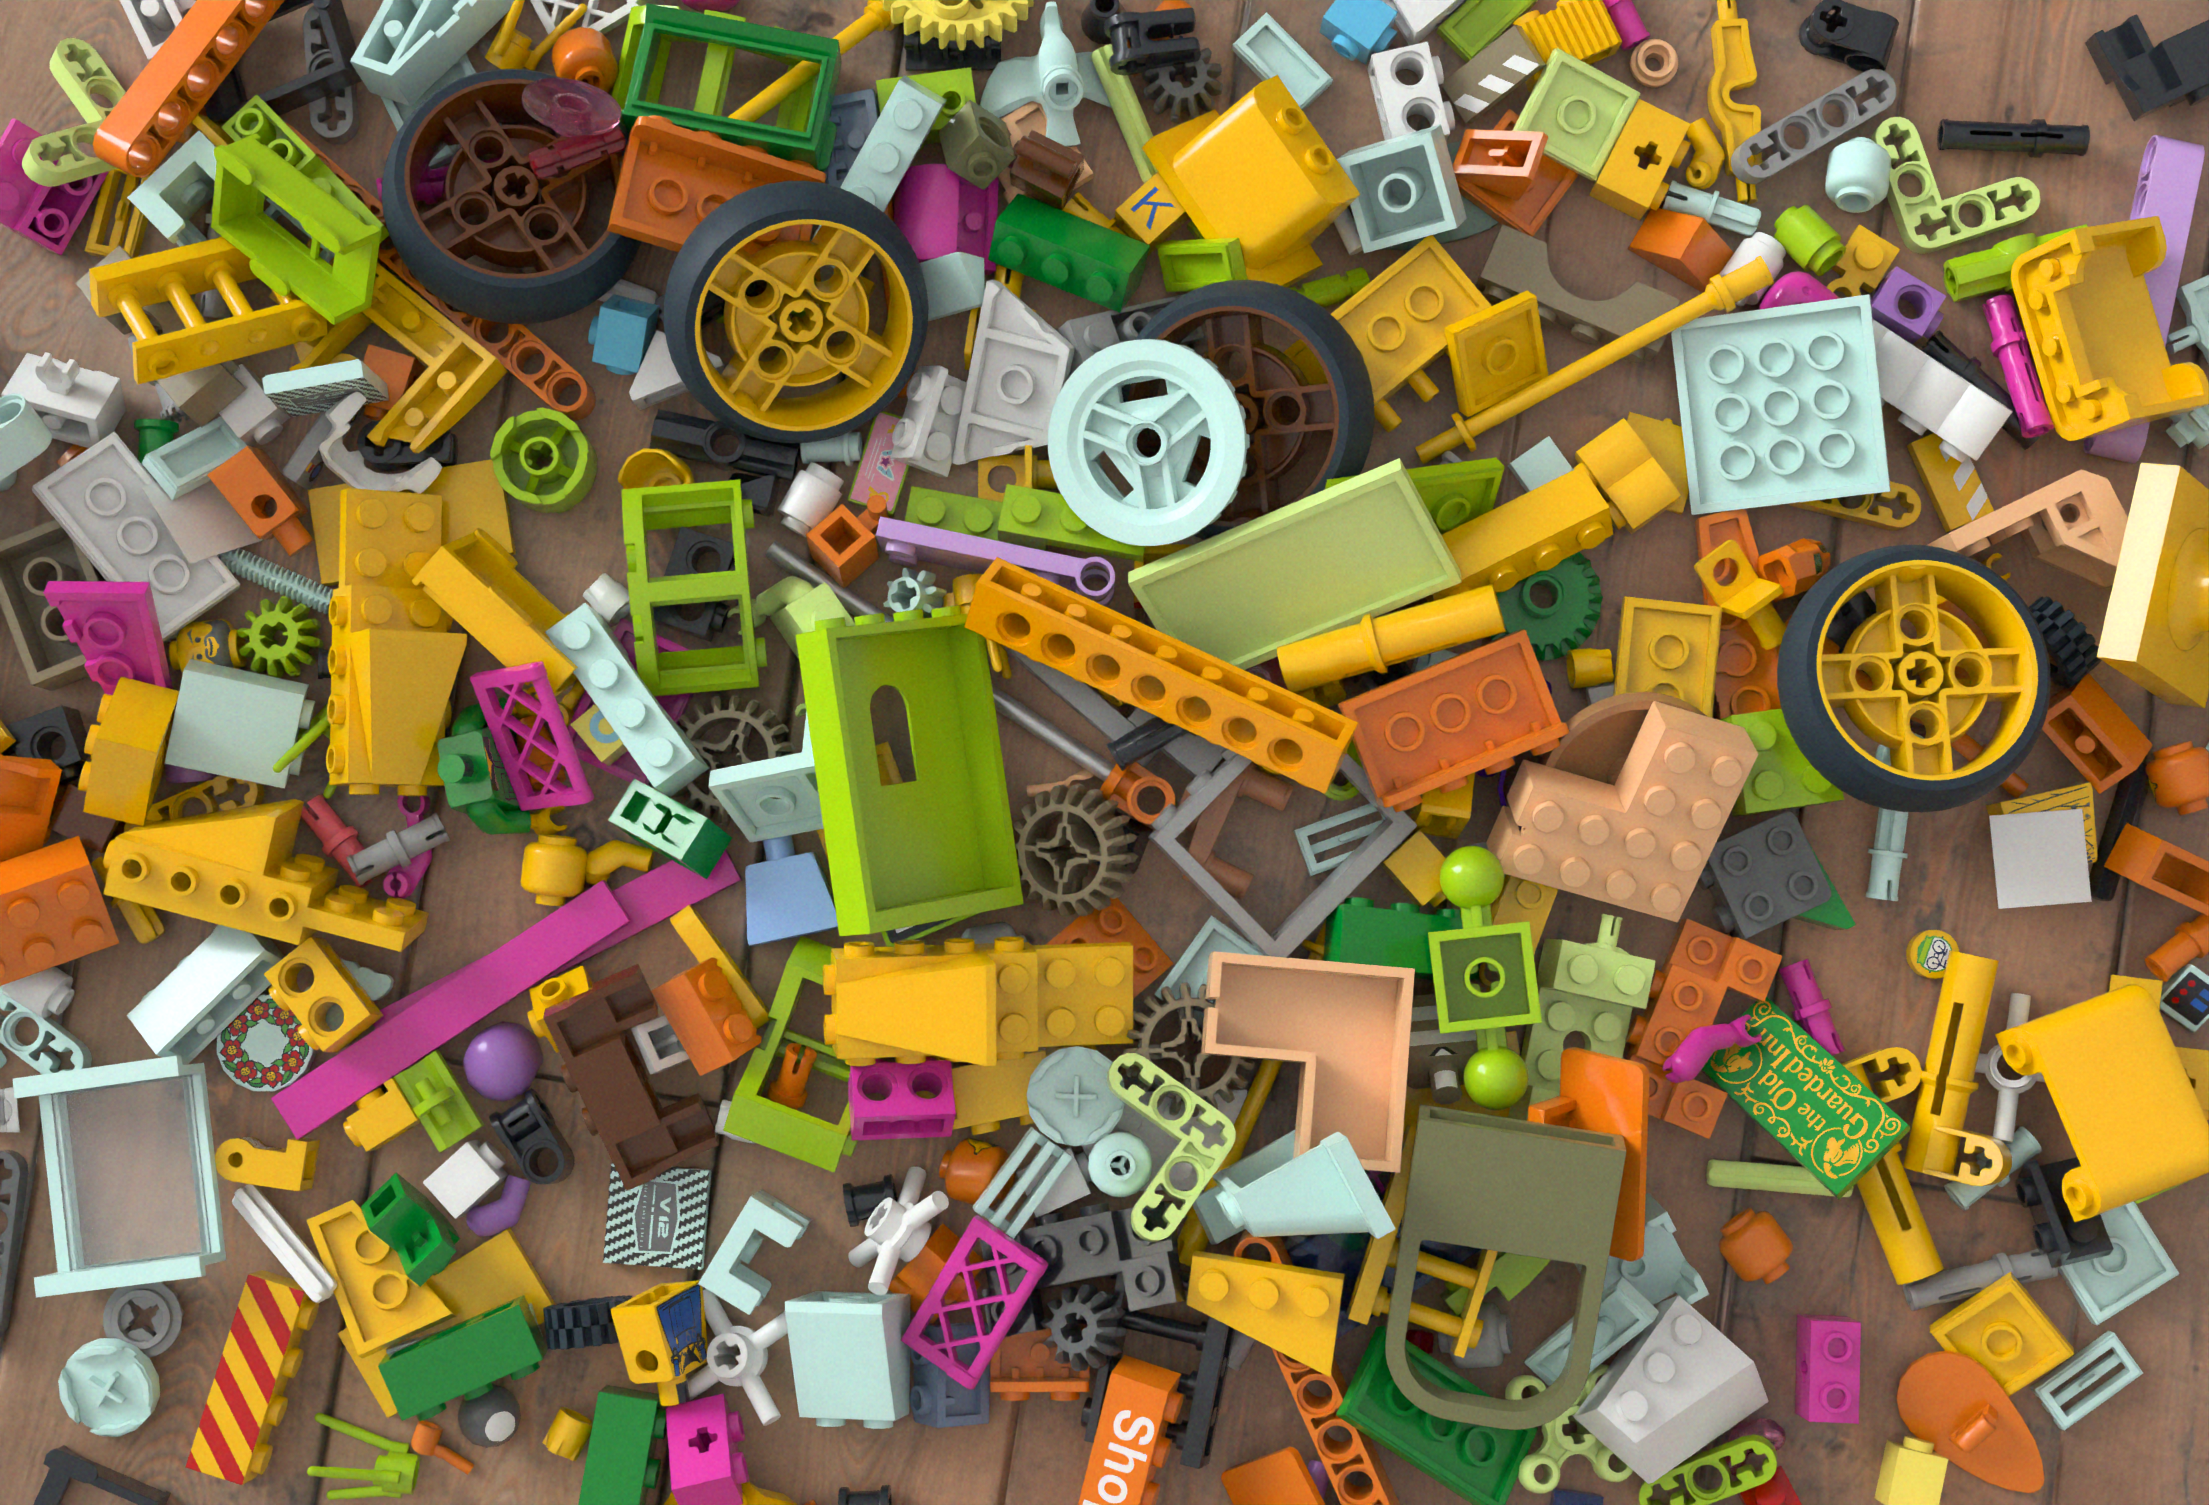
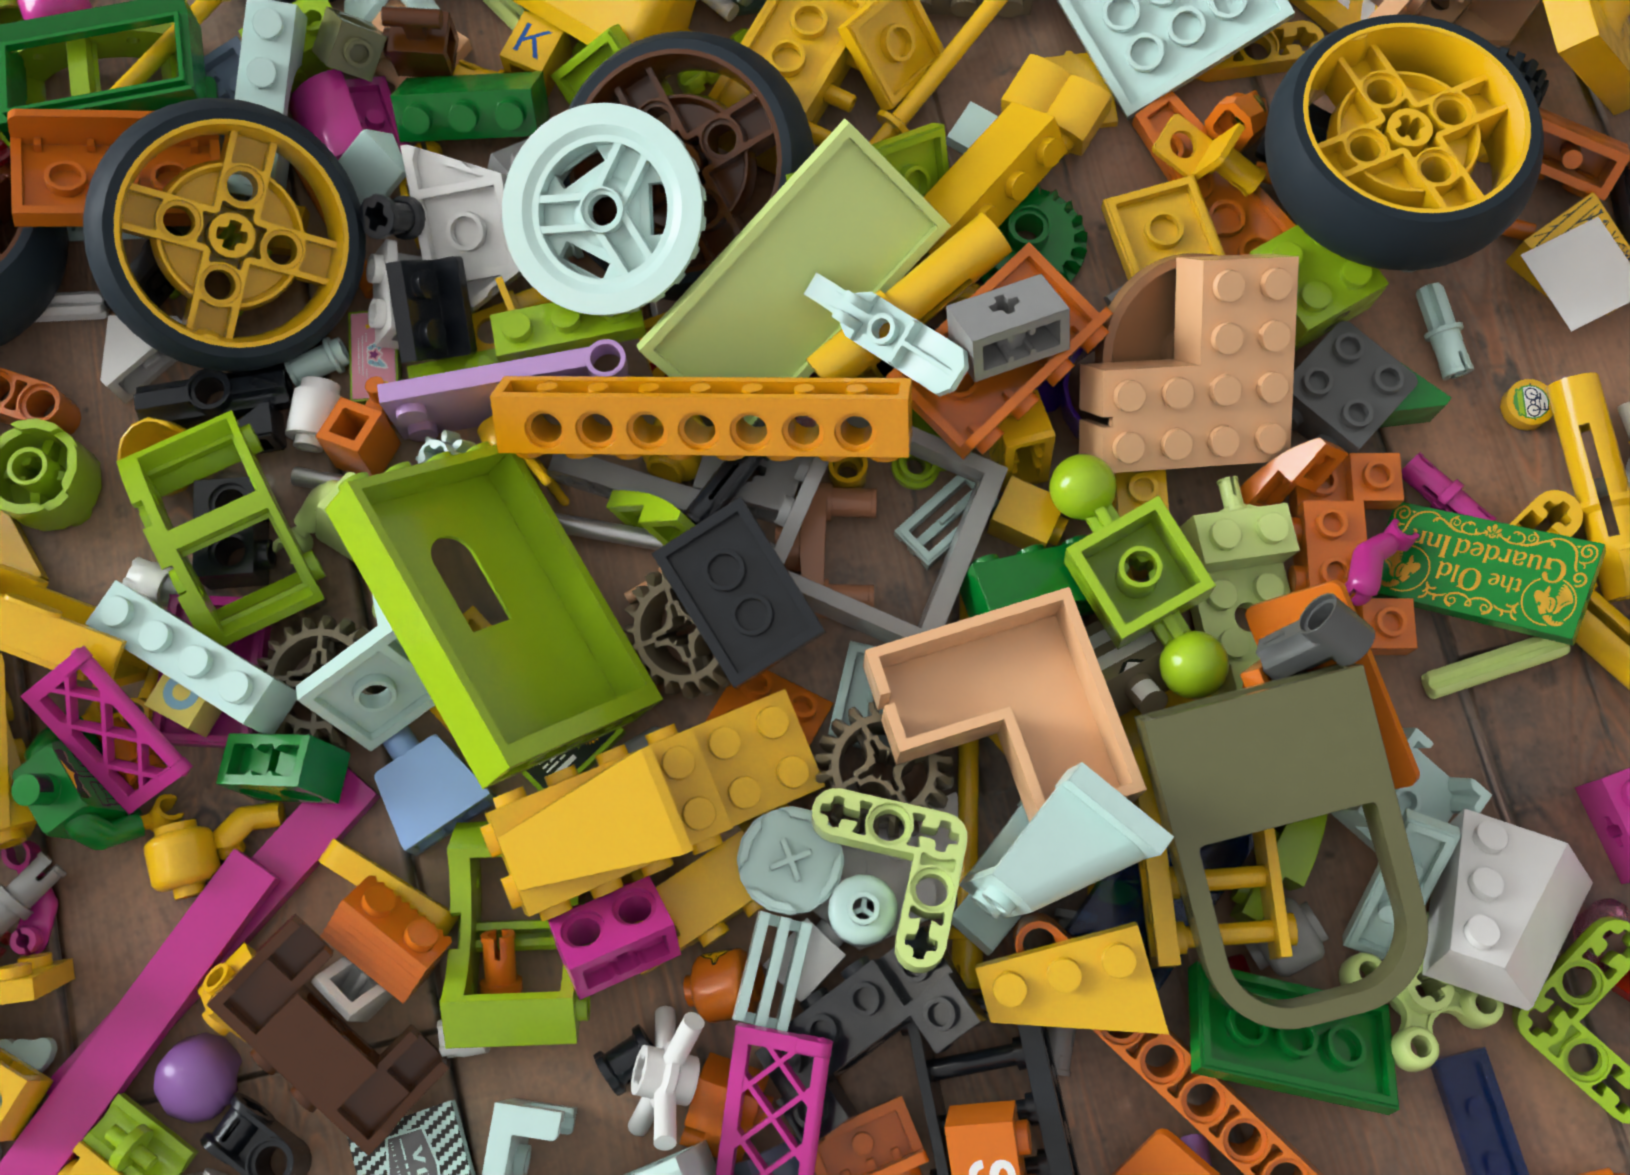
camera: 20 degrees left, 10 degrees down
medium azure brick [588,294,660,375] -> none
dark grey gear [1040,1284,1128,1371] -> none
yellow hose [1566,648,1614,689] -> none
orange head [1718,1207,1793,1284] -> none
none -> black bush [359,194,426,240]
none -> black bracket [385,256,477,363]
none -> lime slope [606,490,695,545]
none -> black plate [651,497,826,689]
none -> light aqua piece [804,272,969,397]
none -> light grey brick [946,274,1070,382]
none -> orange slope [1240,437,1348,506]
none -> dark grey piece [1256,593,1375,680]

